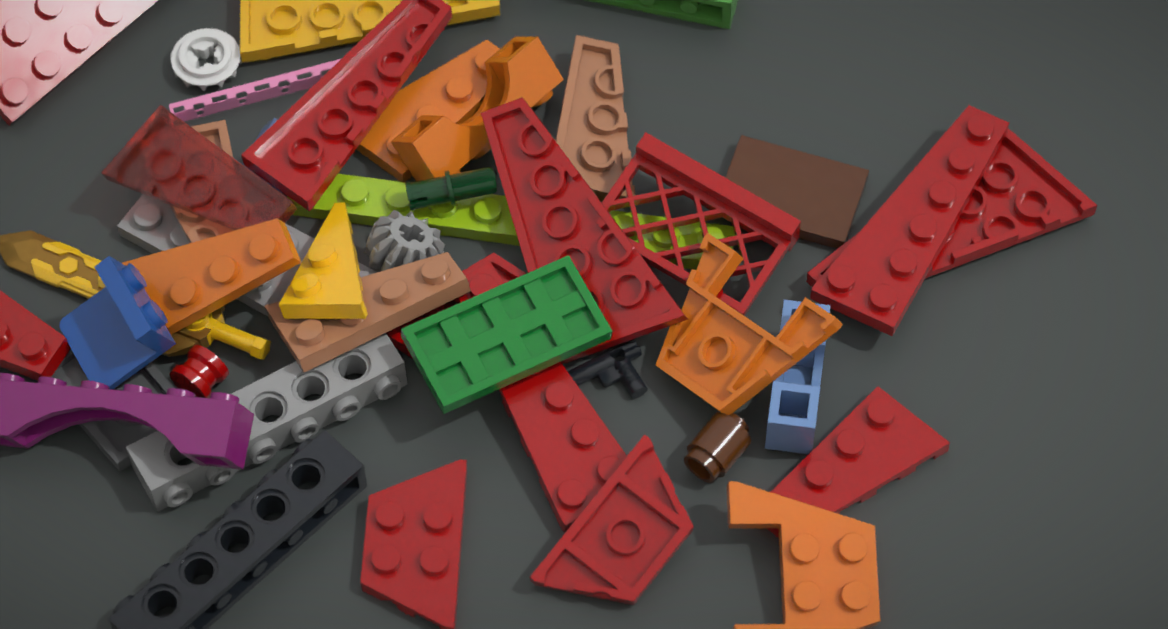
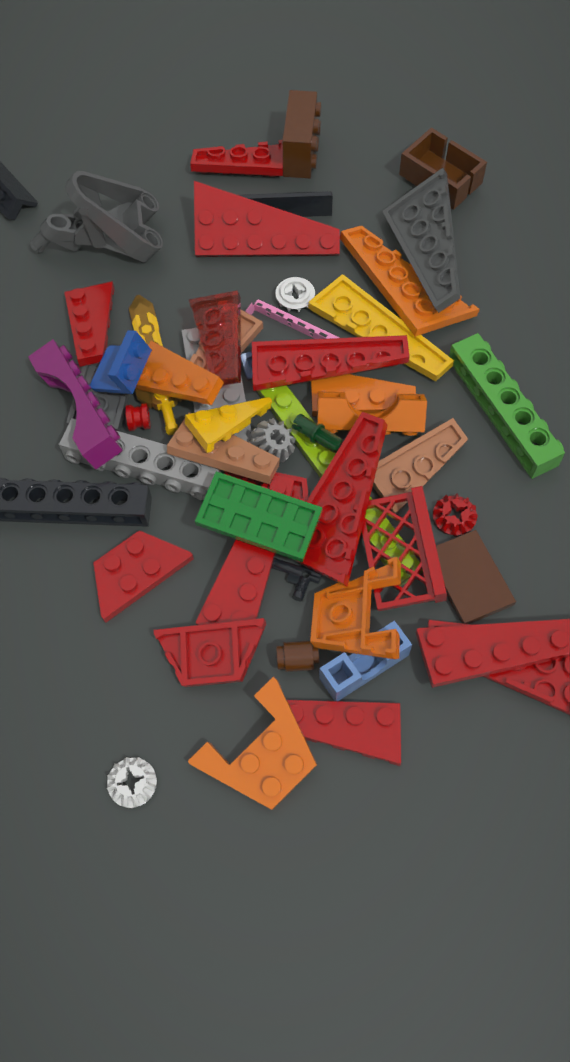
camera: 50 degrees right, 5 degrees up
none -> red gear [433,493,478,536]

